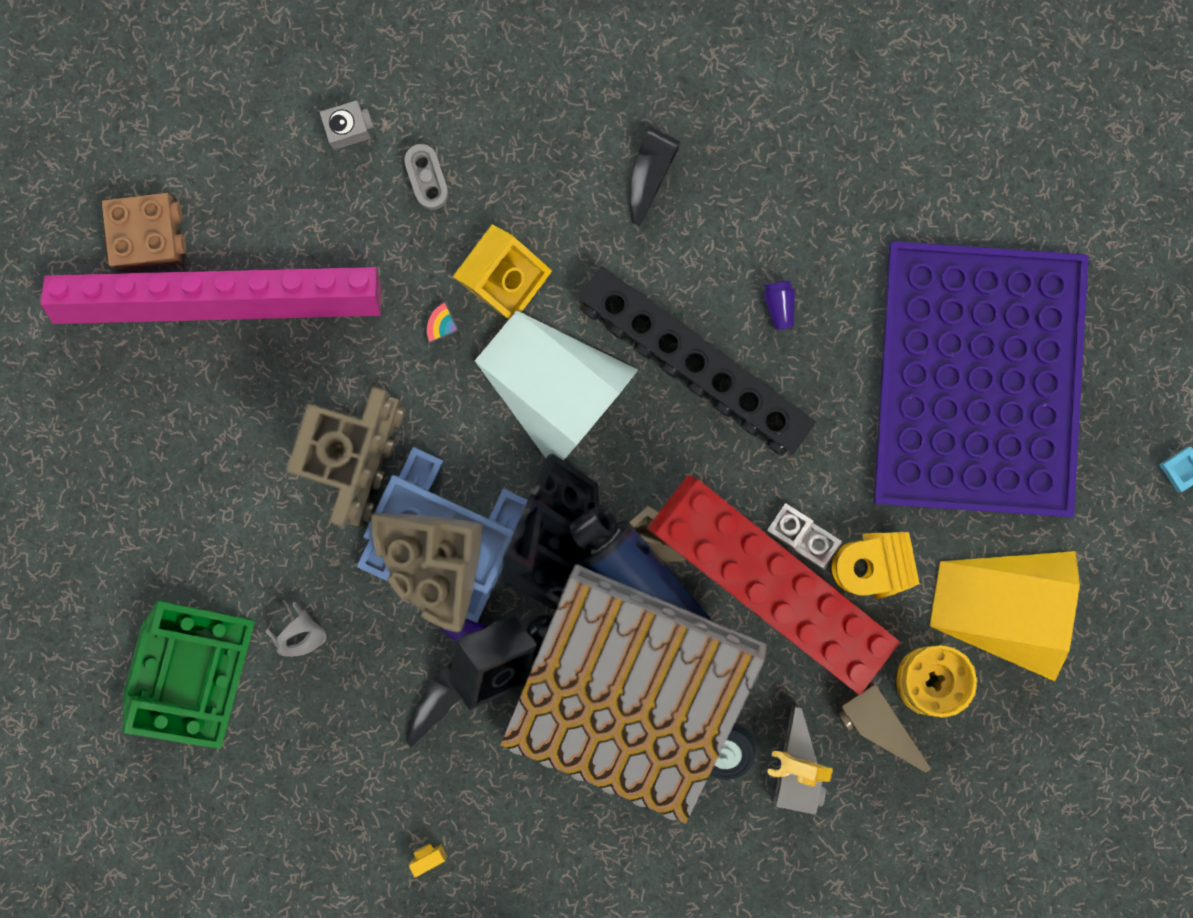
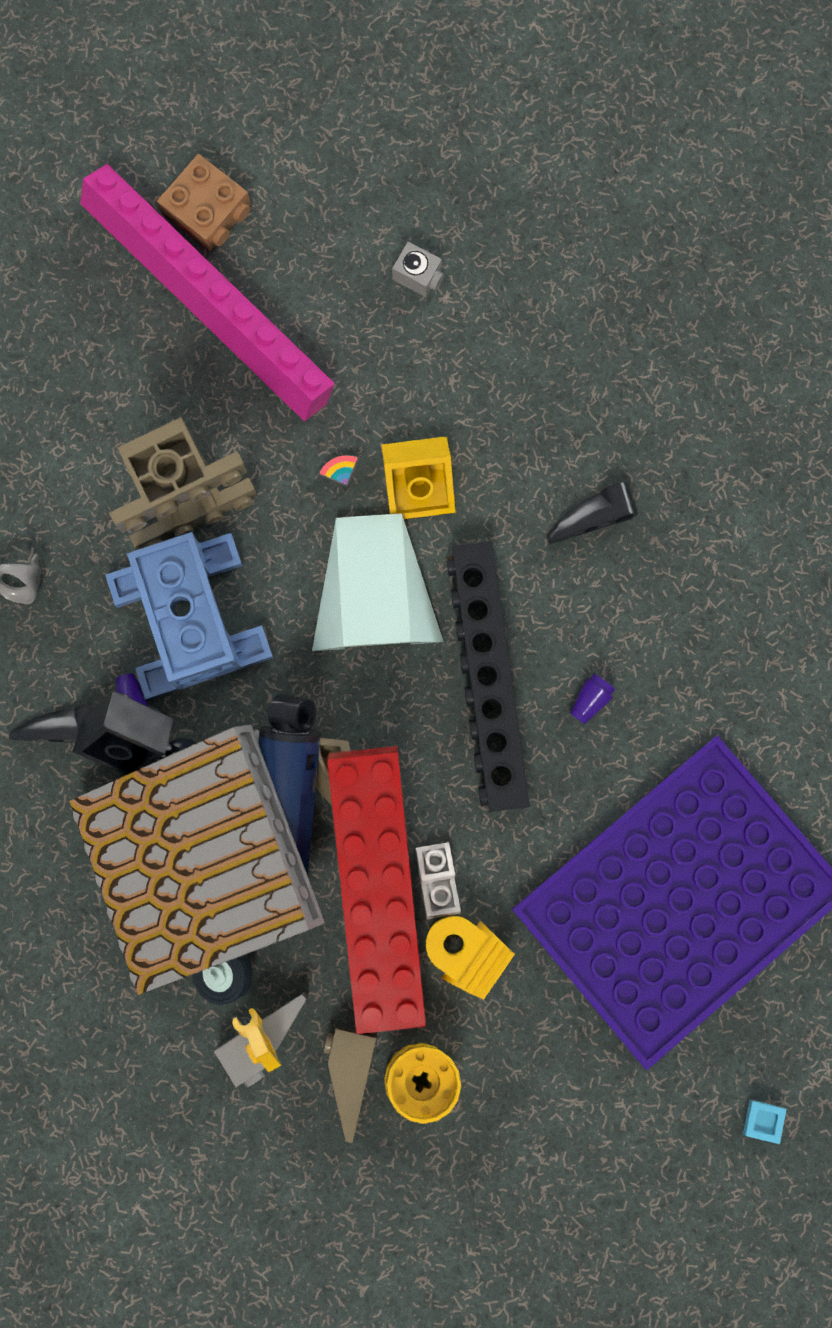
camera: 45 degrees right, 5 degrees down
dark tan brick [372,513,483,633] -> none
light grey plate [405,144,449,210] -> none
black wedge [503,453,599,610] -> none
yellow wedge [929,551,1080,681] -> none

